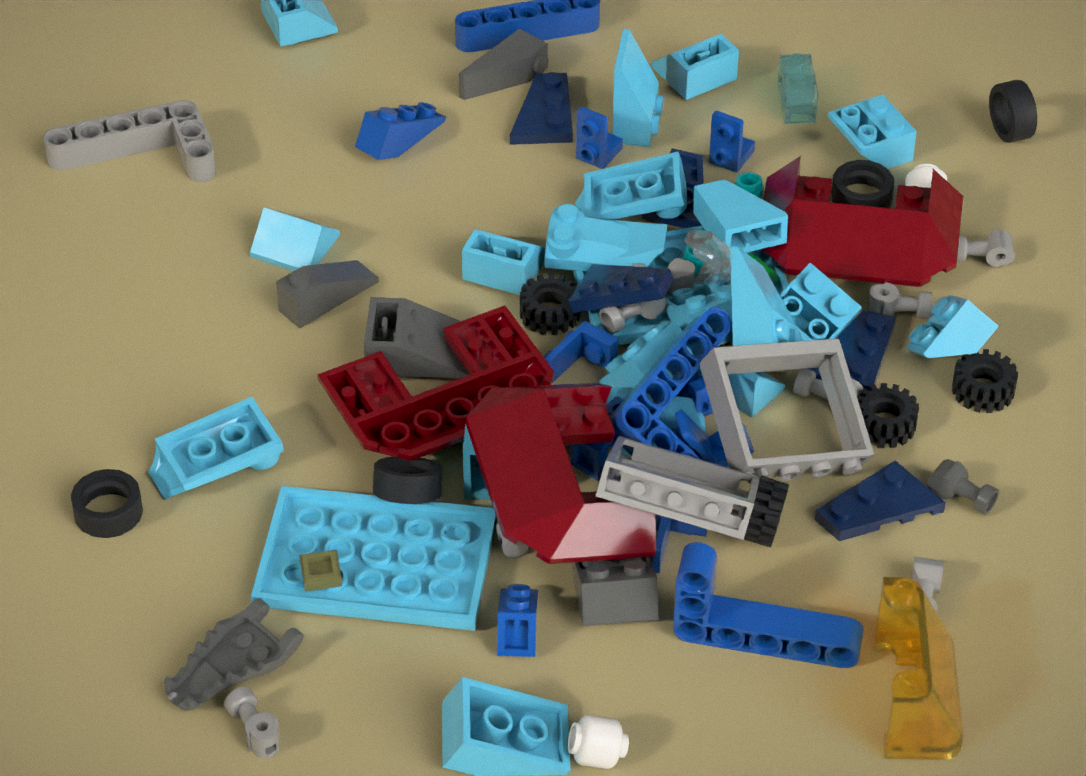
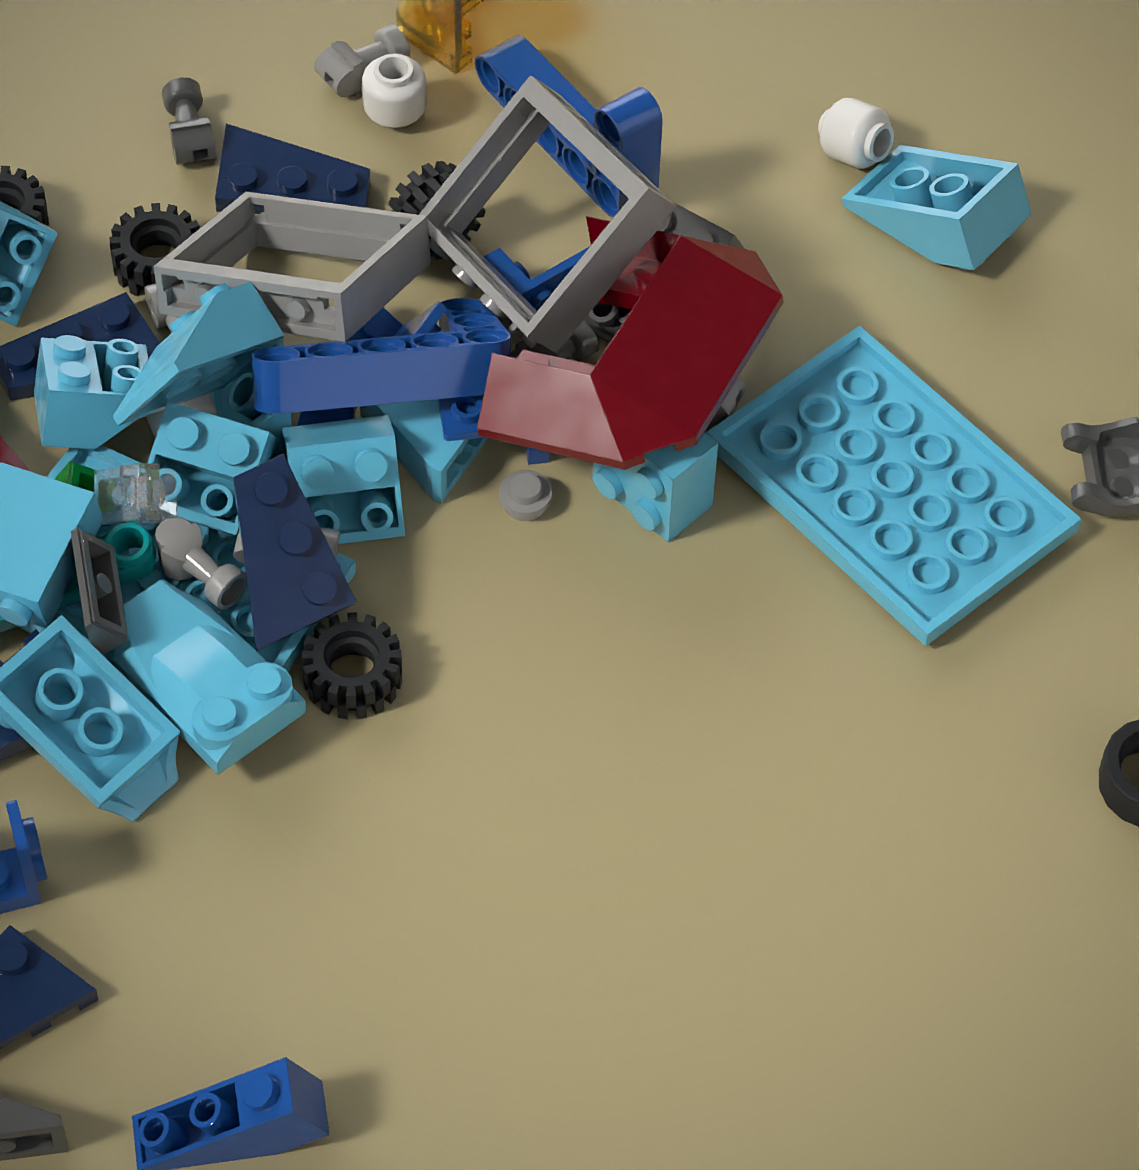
camera: 140 degrees left, 10 degrees up
medium azure slope [148,397,284,500] -> none
medium azure slope [250,207,340,271] -> none
dark grey slope [276,260,379,329] -> none
olive tile [299,550,342,592] -> none
dark red slope [317,305,554,461] -> none
dark grey slope [364,297,470,379] -> none
black tyre [373,456,443,504] -> none
medium azure slope [462,229,546,295] -> none
blue bracket [497,584,538,657] -> none
blue bracket [544,321,618,384] -> none
none -> dark grey slope [71,528,128,655]
none -> white head [362,53,427,128]

